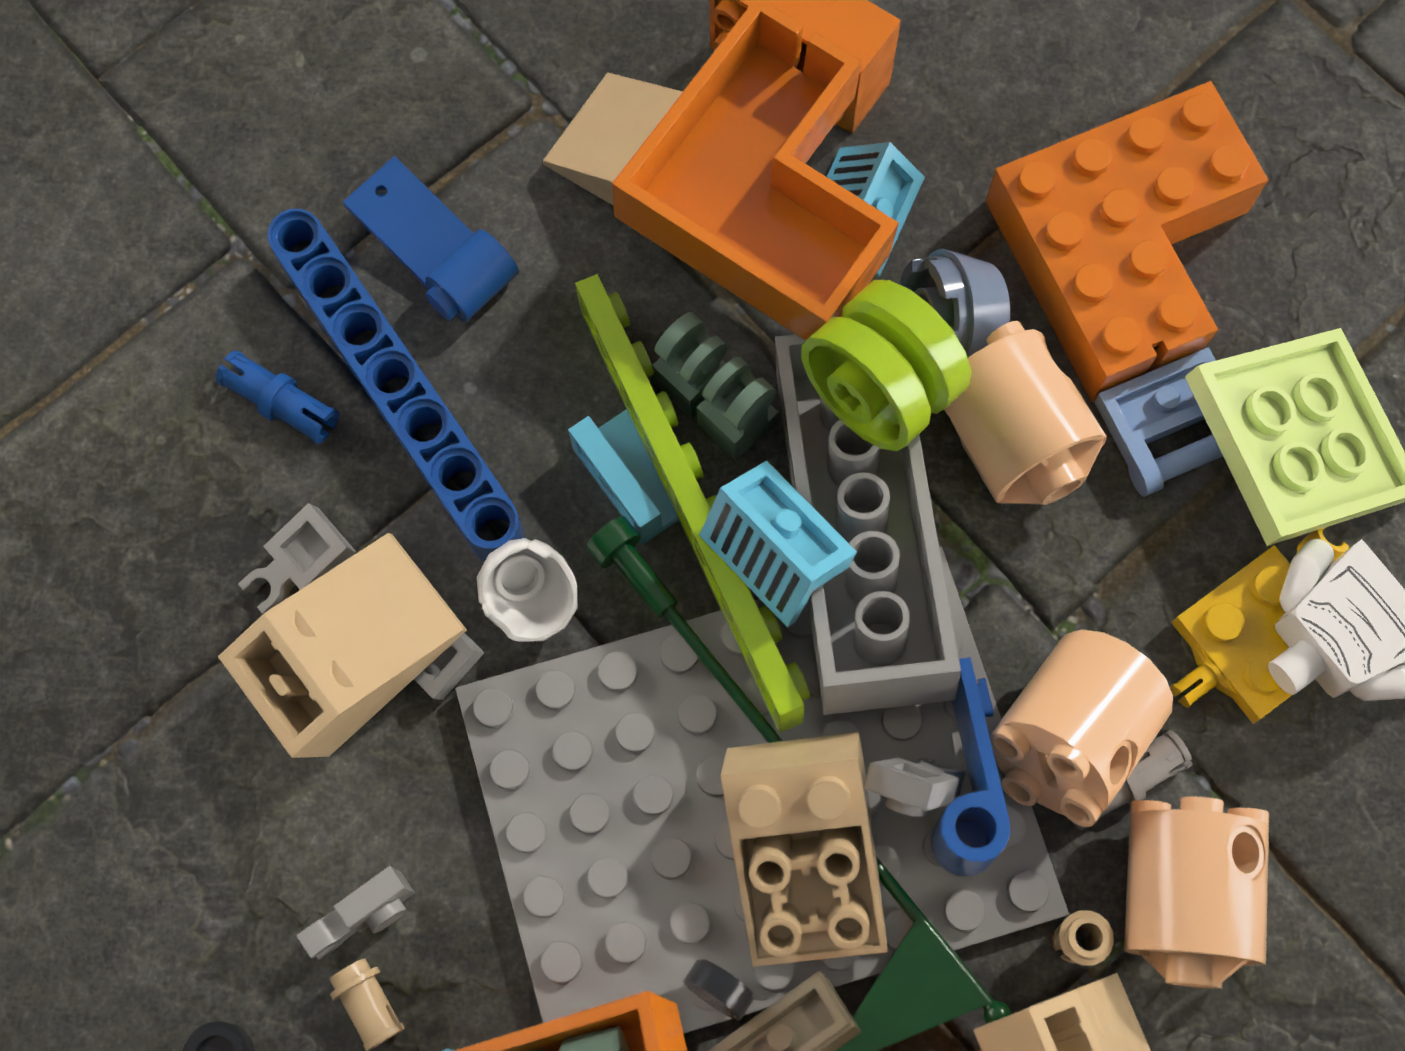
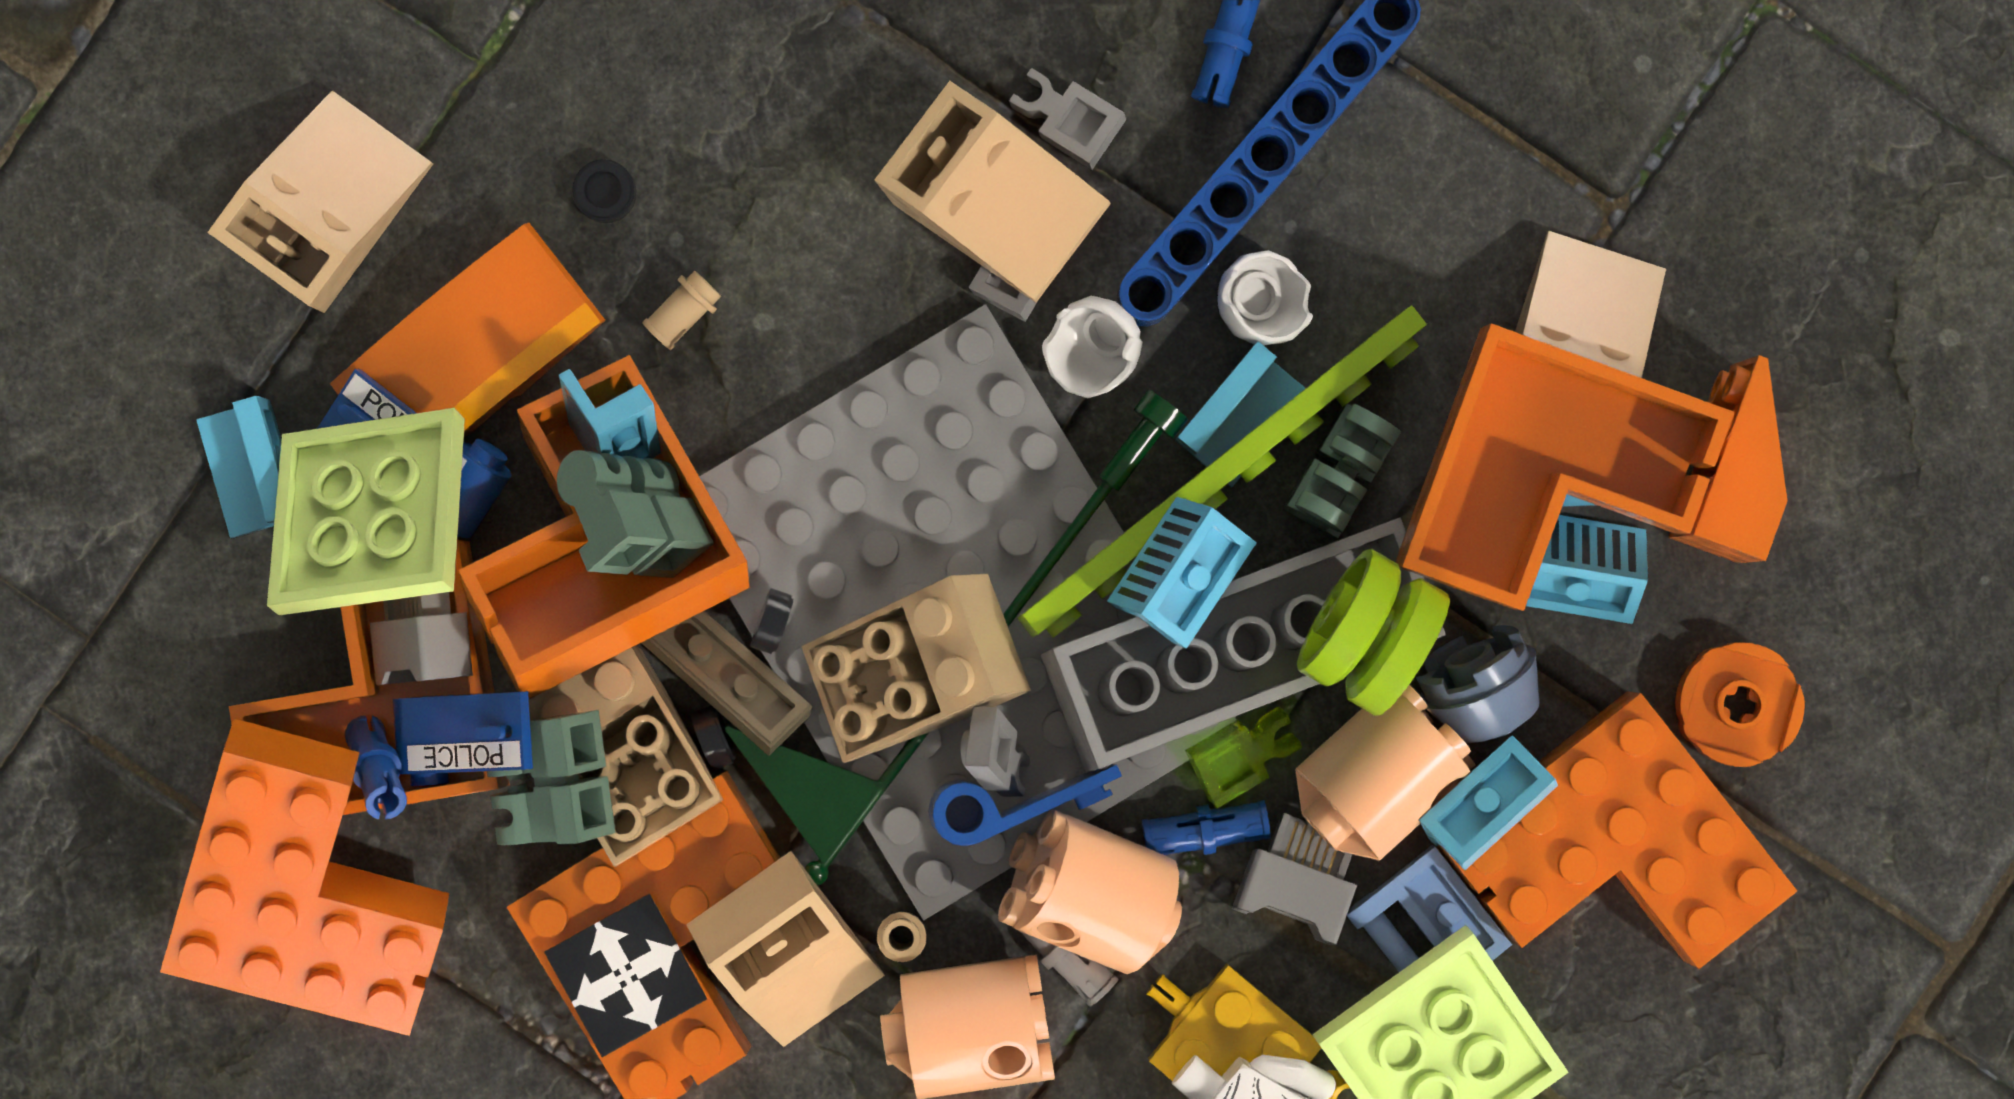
camera: 70 degrees right, 15 degrees up
light grey plate [296,866,415,960] -> none
blue door [343,156,520,322] -> none
none -> blue pin [1142,800,1271,855]
none -> clear neon green plate [1185,707,1303,808]
none -> white hair [1218,250,1313,345]
none -> light grey piece [1232,813,1357,945]
none -> medium azure panel [1419,735,1558,870]
none -> orange plate [1675,642,1805,767]

